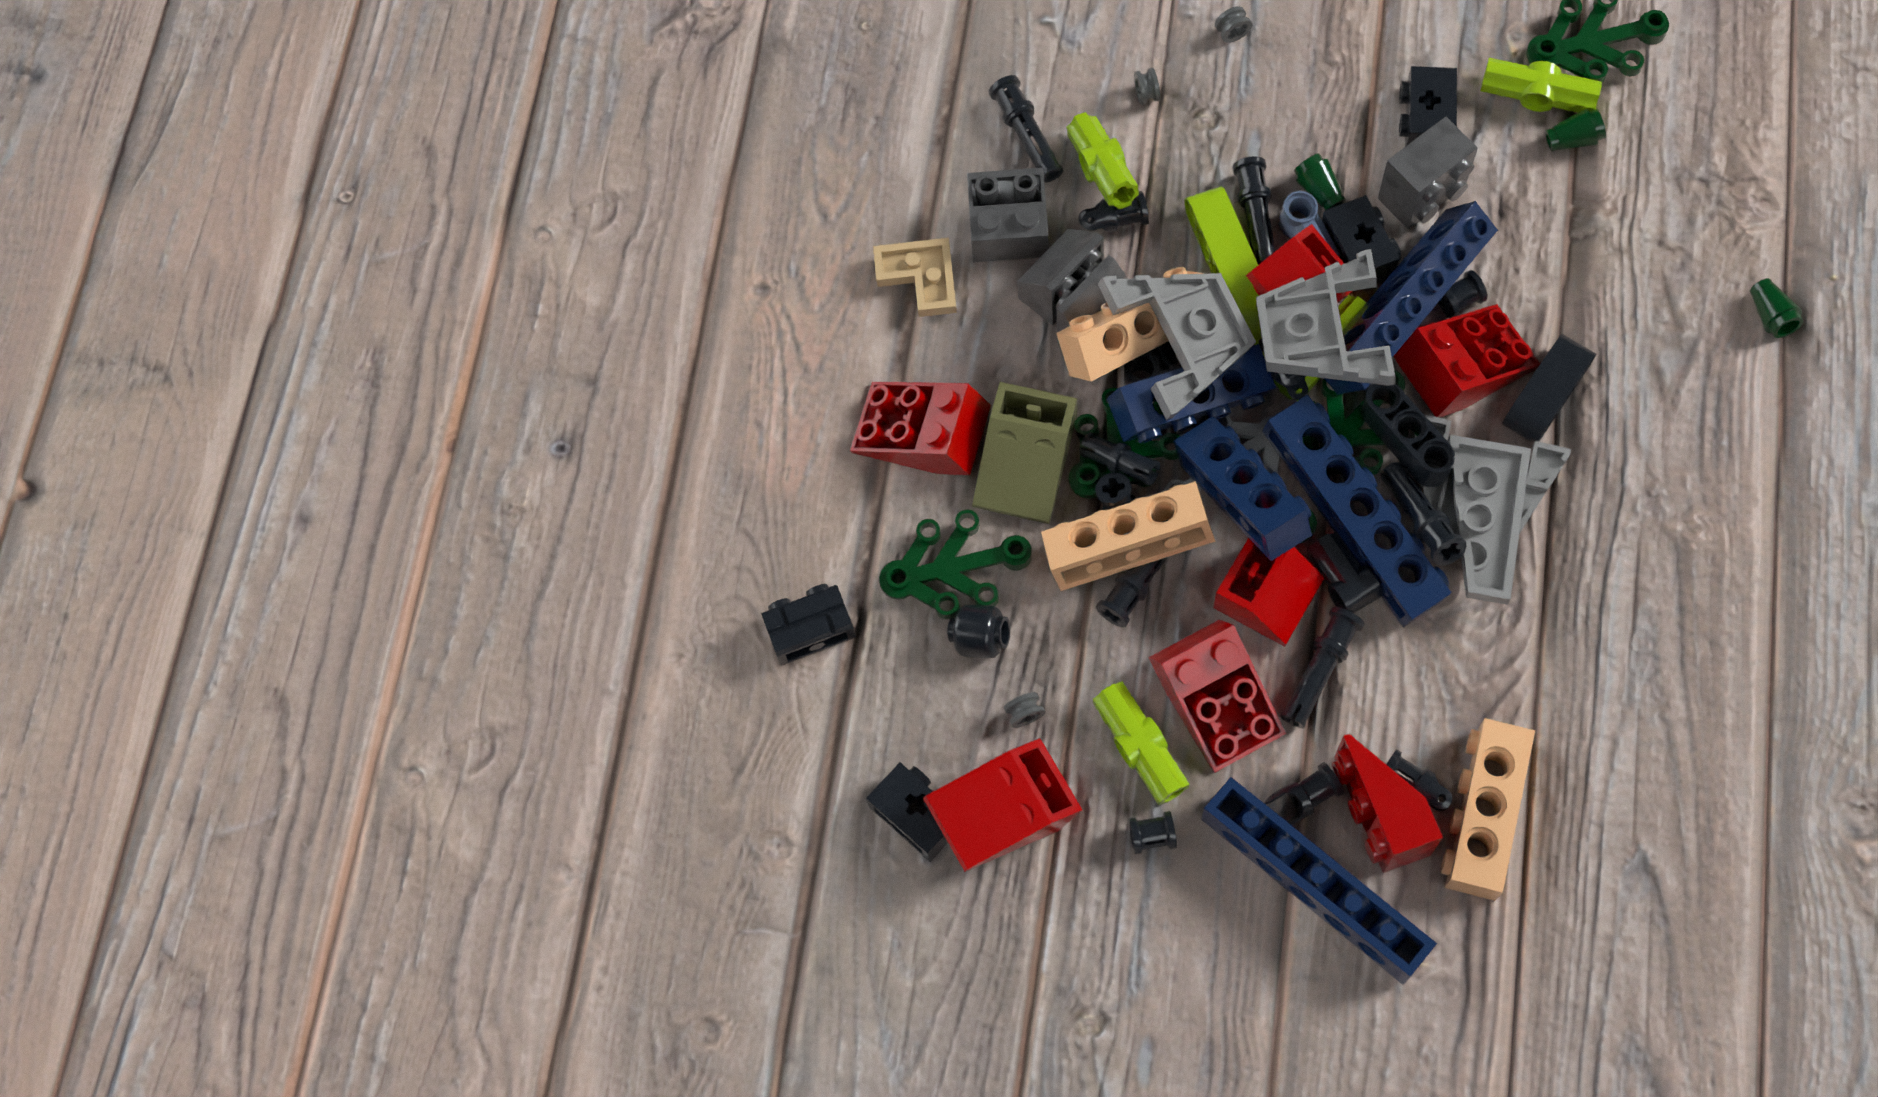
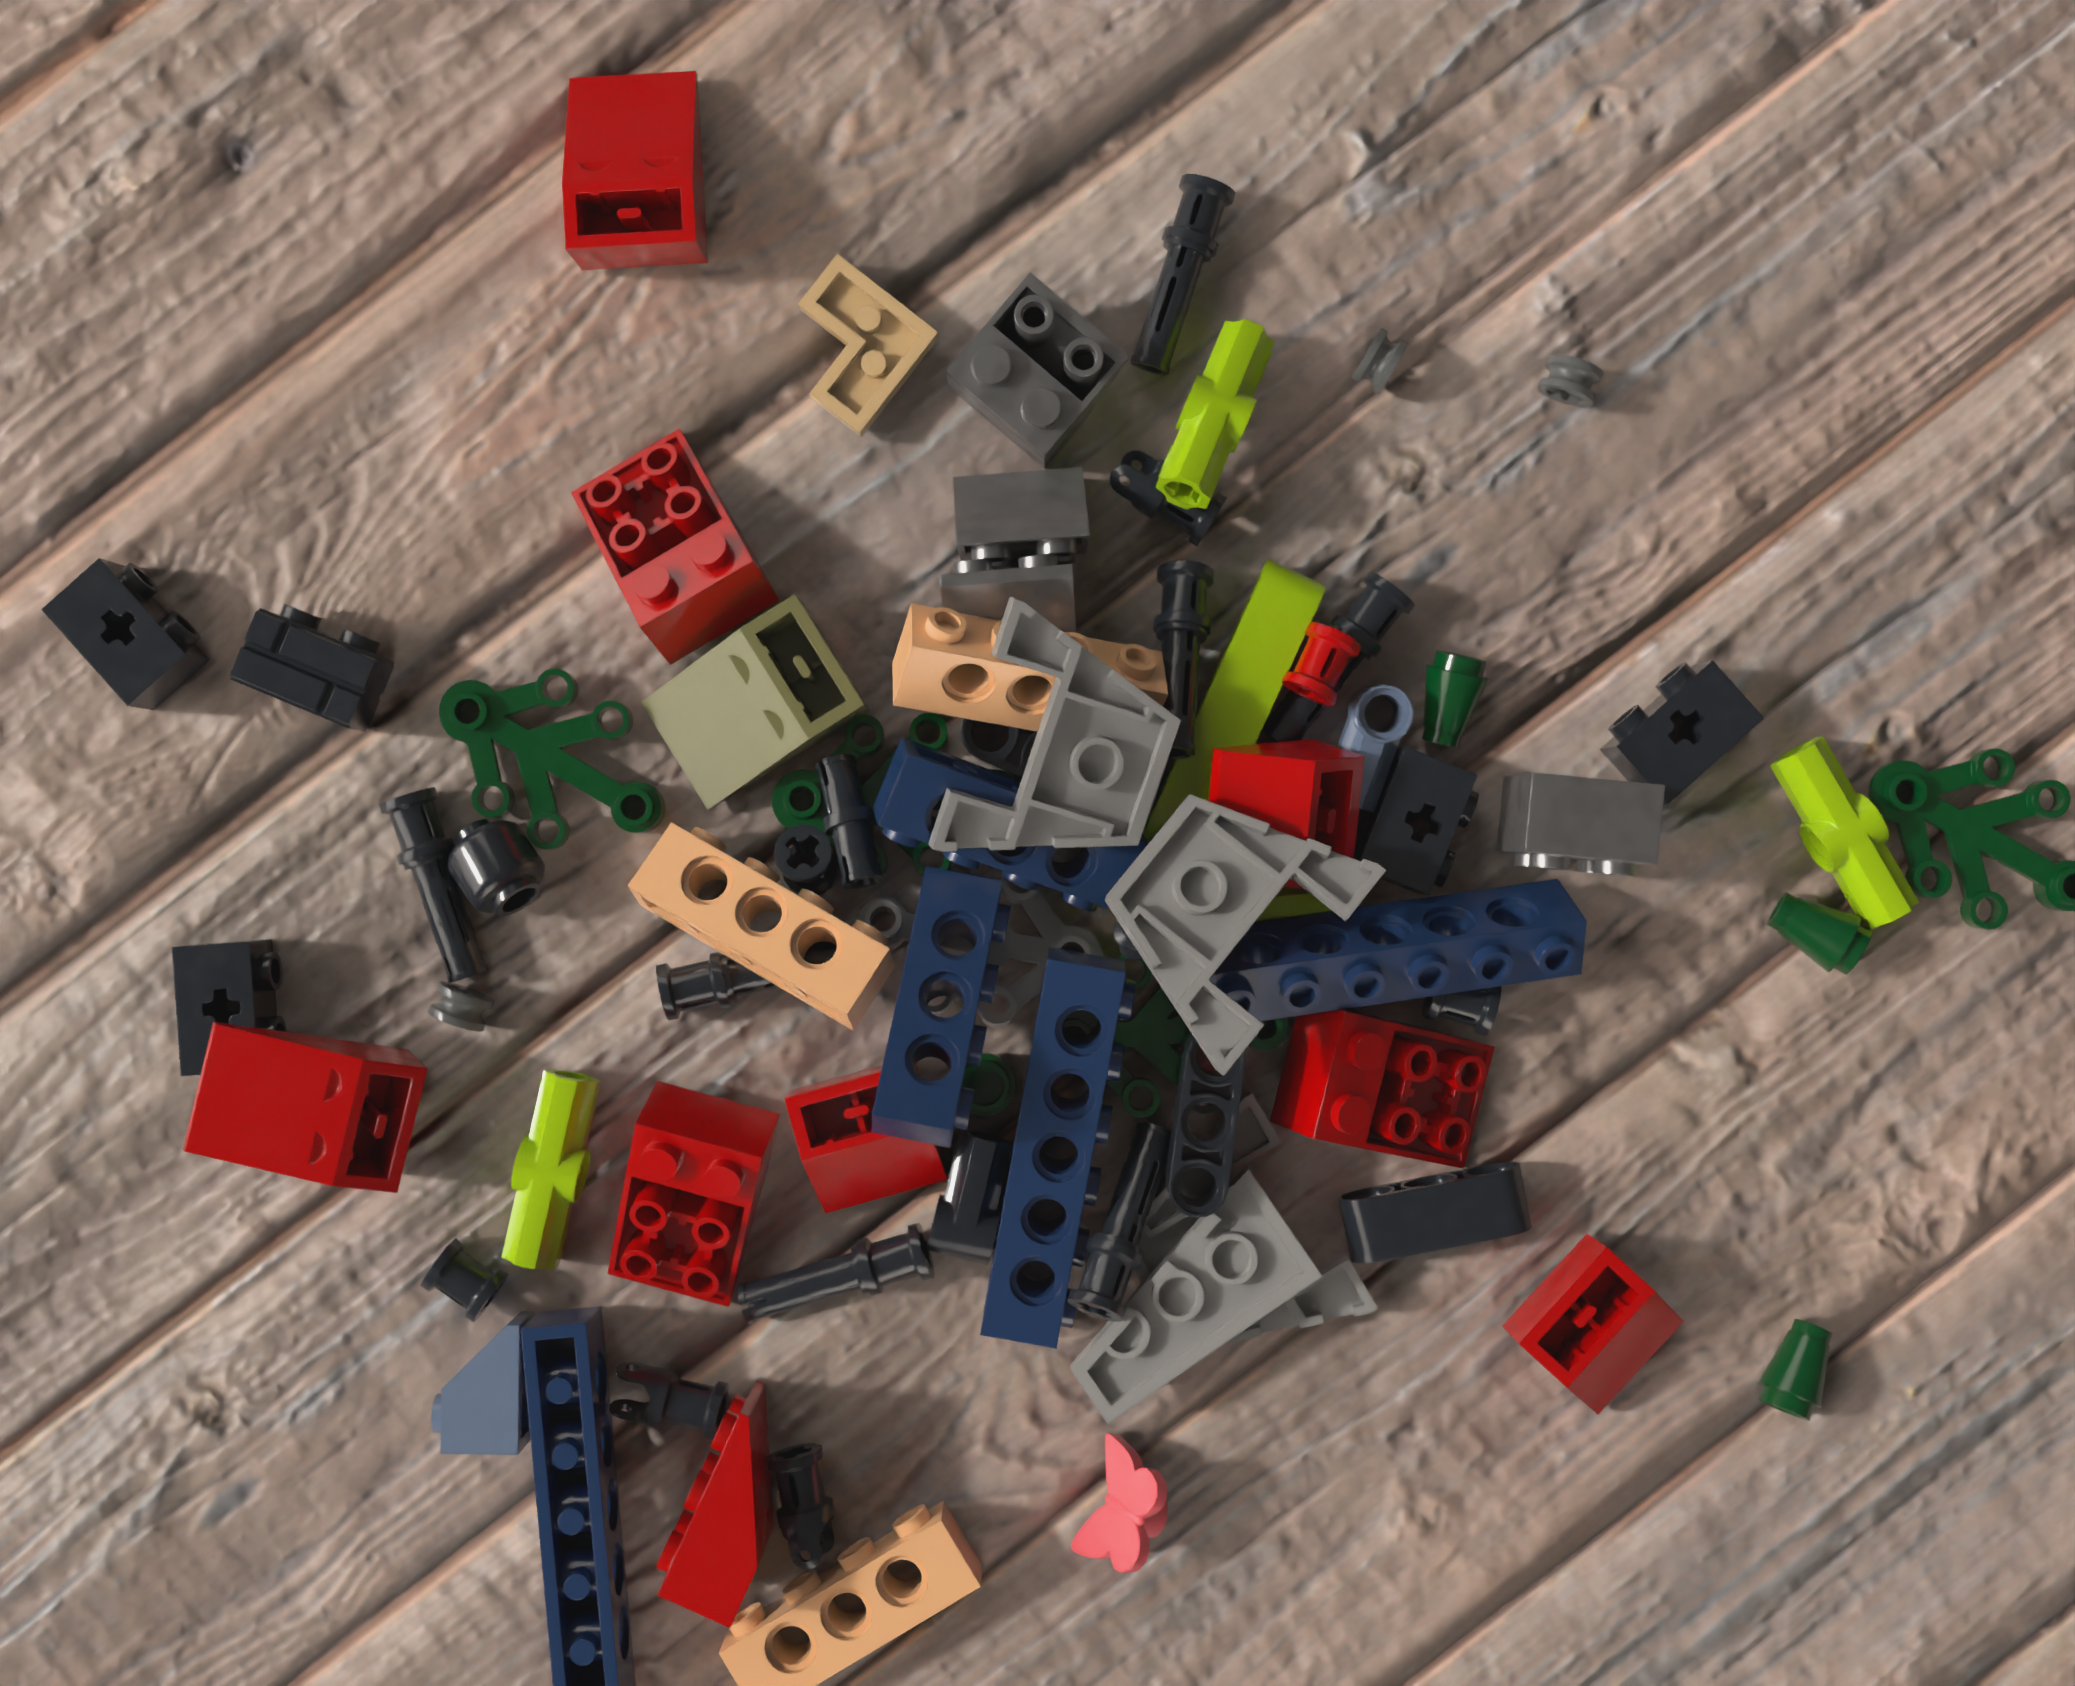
camera: 35 degrees right, 20 degrees up
none -> black brick [41,558,210,710]
none -> black pin [379,787,489,983]
none -> sand blue slope [431,1311,534,1455]
none -> red slope [562,71,708,270]
none -> coral animal [1071,1433,1168,1573]
none -> black pin [1153,560,1214,759]
none -> red bush [1281,622,1362,706]
none -> red slope [1502,1233,1684,1415]

